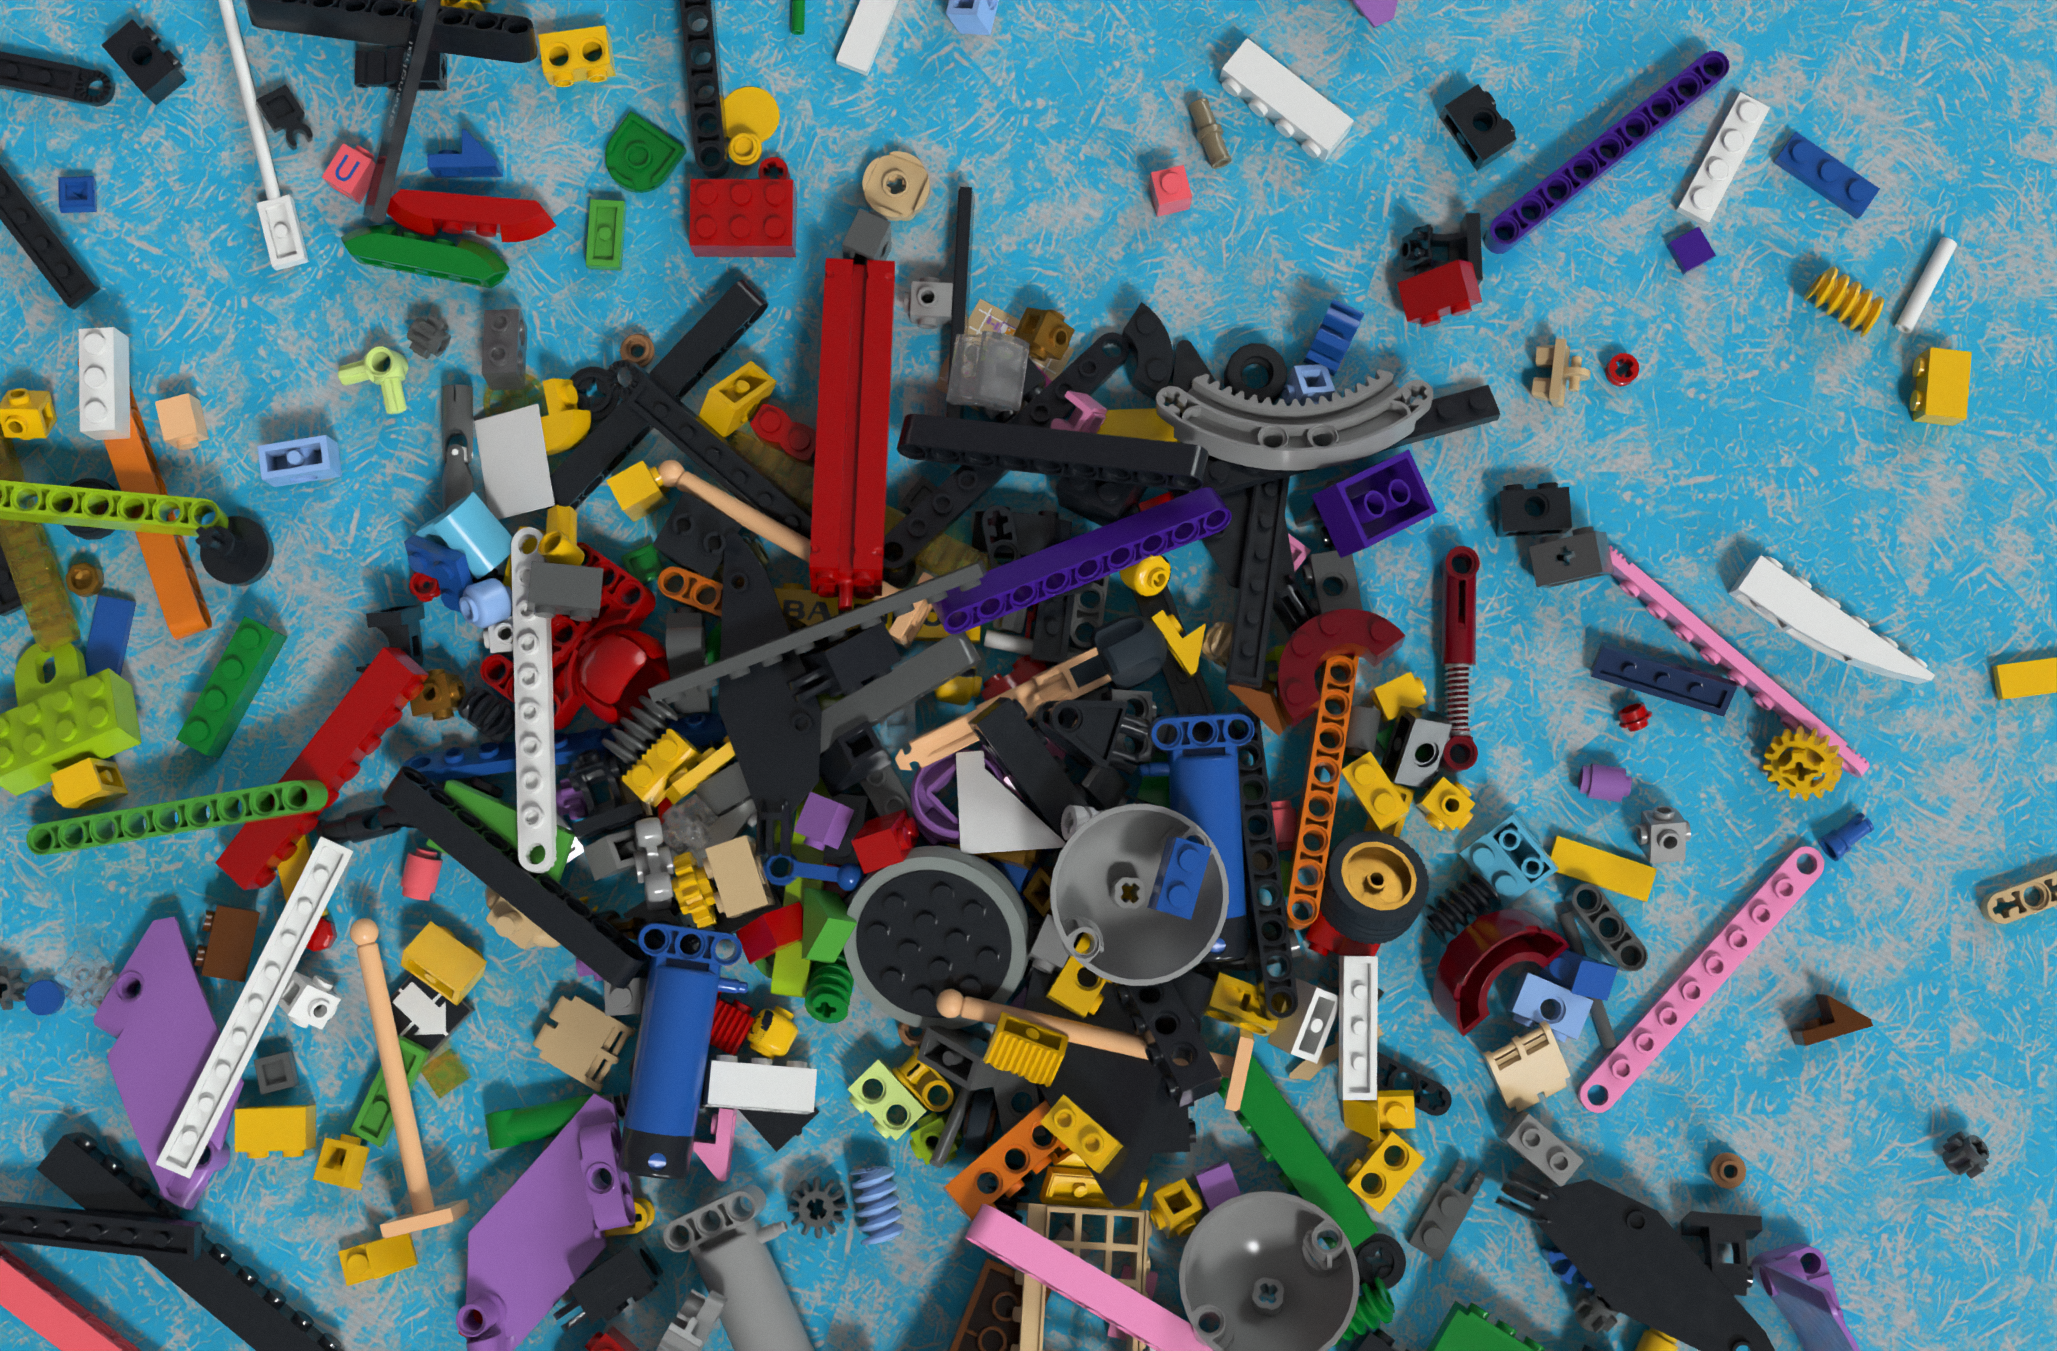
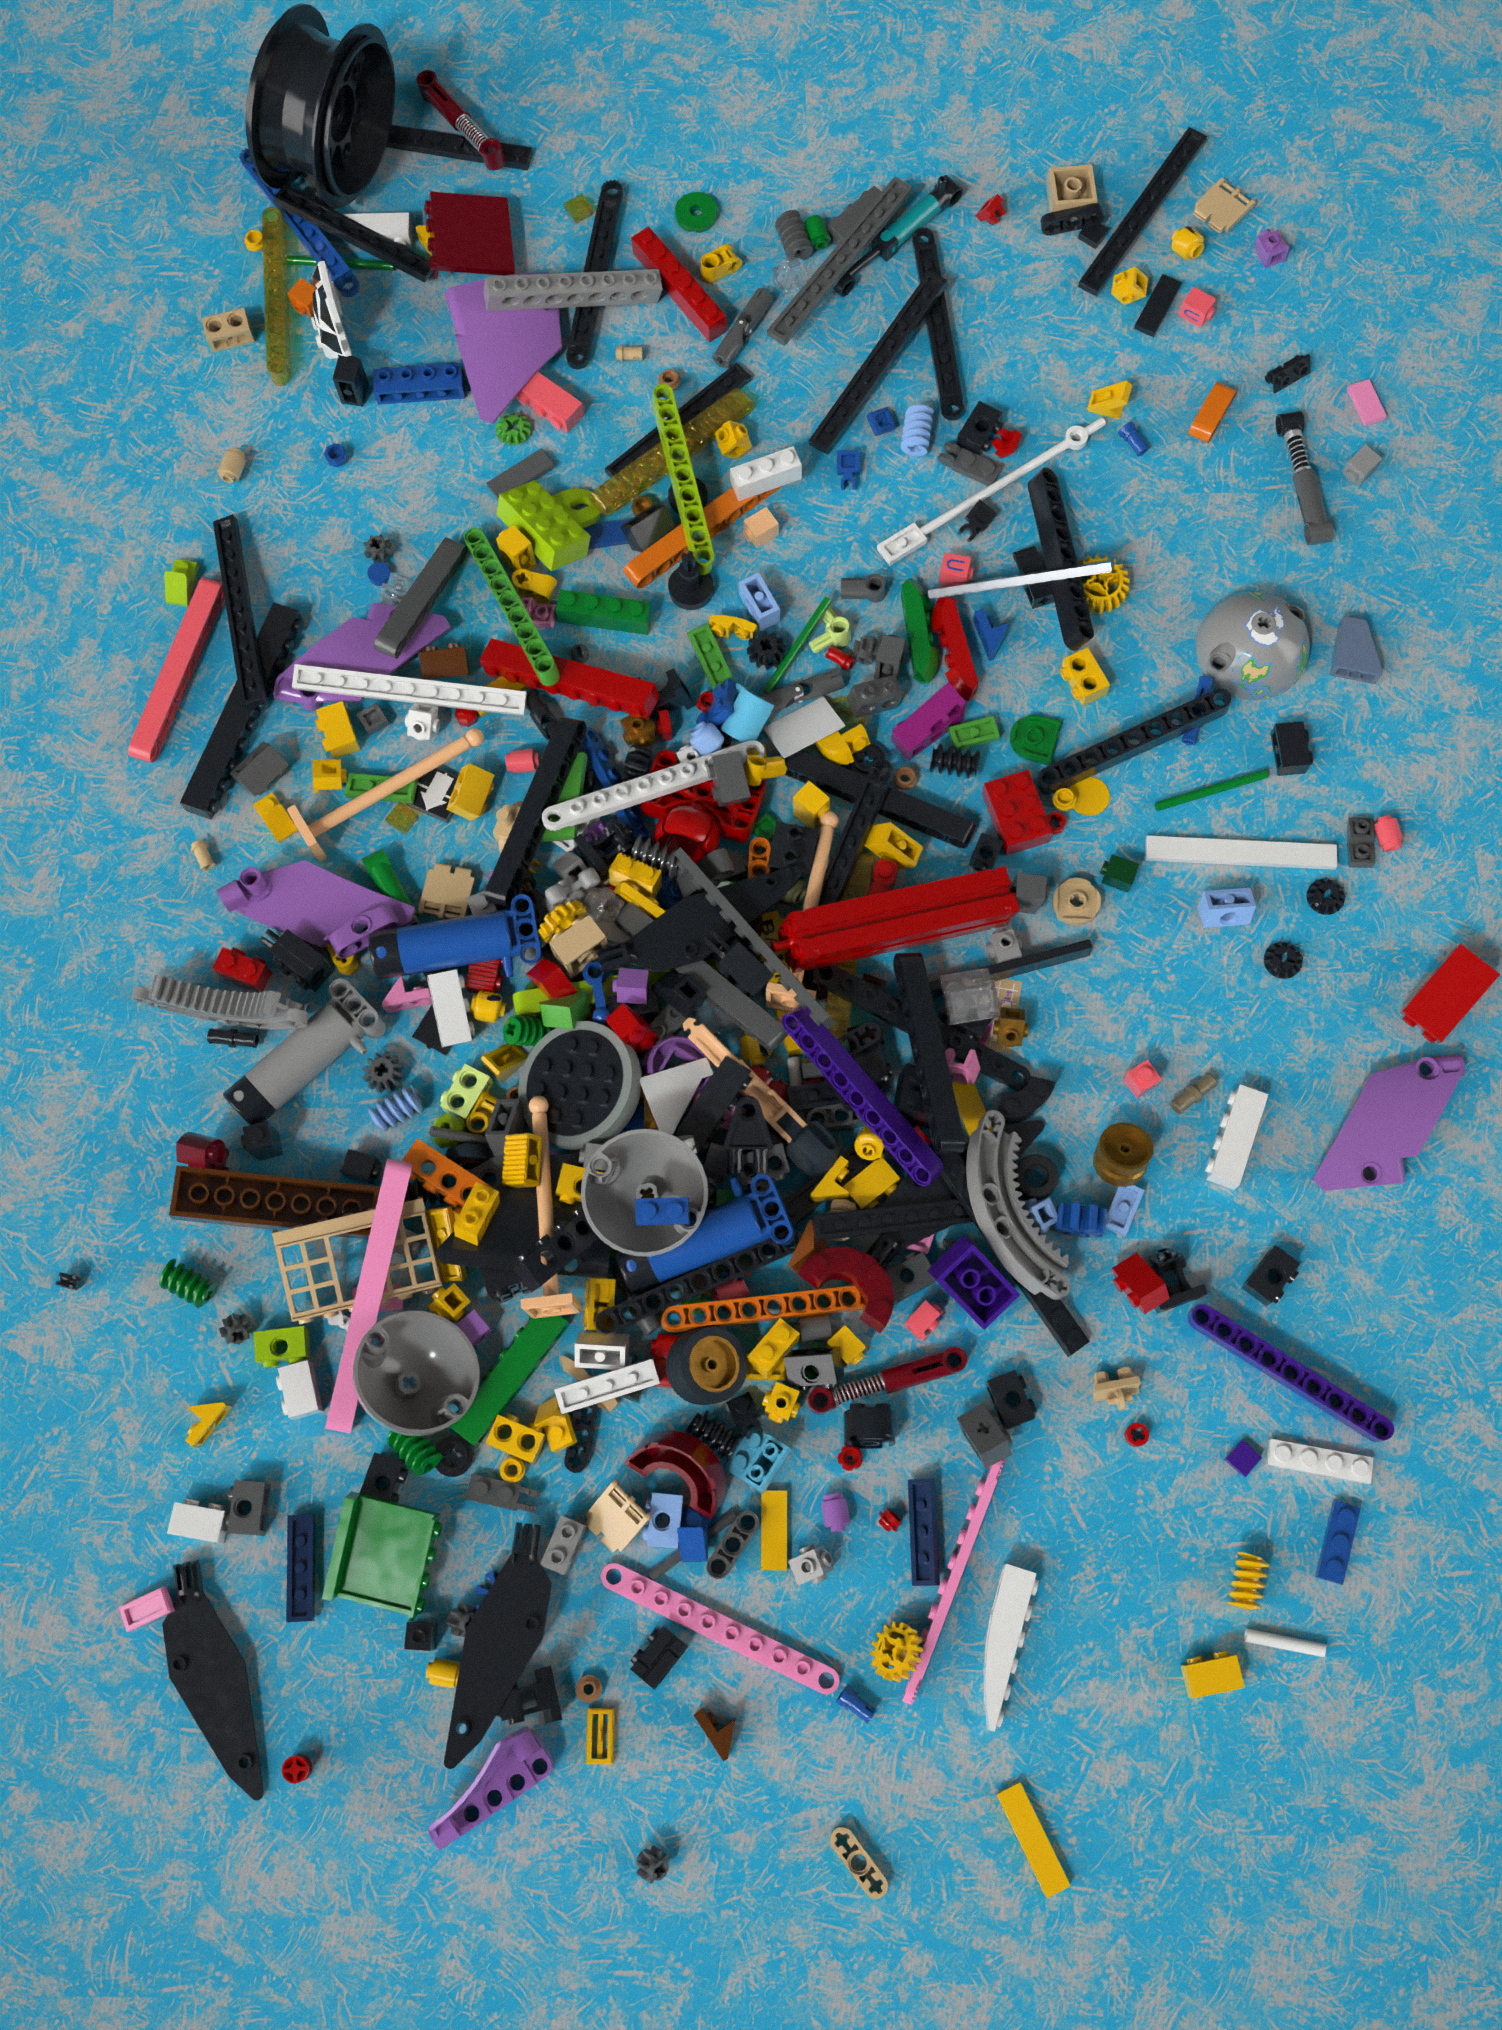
camera: 75 degrees right, 10 degrees down
none -> dark grey brick [230,742,289,797]
none -> black brick [340,1149,382,1185]
none -> dark grey beam [374,537,468,659]
none -> yellow slope [481,1044,528,1084]
none -> yellow plate [500,1457,526,1483]
none -> yellow piece [512,569,557,604]
none -> bright pink slope [519,596,557,629]
none -> dark grey hinge [570,644,589,664]
none -> yellow tile [586,1708,615,1764]
none -> black brick [620,503,676,552]
none -> black brick [630,1626,689,1690]
none -> red plate [655,710,672,742]
none -> bright green plate [687,624,734,691]
none -> yellow slope [709,615,758,640]
none -> black plate [726,1392,763,1439]
none -> black gear [747,629,786,670]
none -> green piece [763,597,832,693]
none -> red pin [825,645,856,671]
none -> blue plate [837,450,860,490]
none -> red plate [837,1445,863,1471]
none -> dark grey piece [841,574,886,603]
none -> yellow brick [843,1157,900,1210]
none -> black brick [843,1403,896,1449]
none -> dark grey brick [874,634,905,680]
none -> magenta wedge [891,682,966,761]
none -> light blue piece [901,404,934,457]
none -> coral brick [904,1300,943,1343]
none -> black piece [929,744,980,779]
none -> dark grey hinge [937,442,1003,486]
none -> black brick [969,833,1004,872]
none -> red tile [992,428,1022,459]
none -> pearl gold wheel [1093,1122,1153,1187]
none -> dark green brick [1100,854,1139,892]
none -> light blue plate [1106,1185,1145,1237]

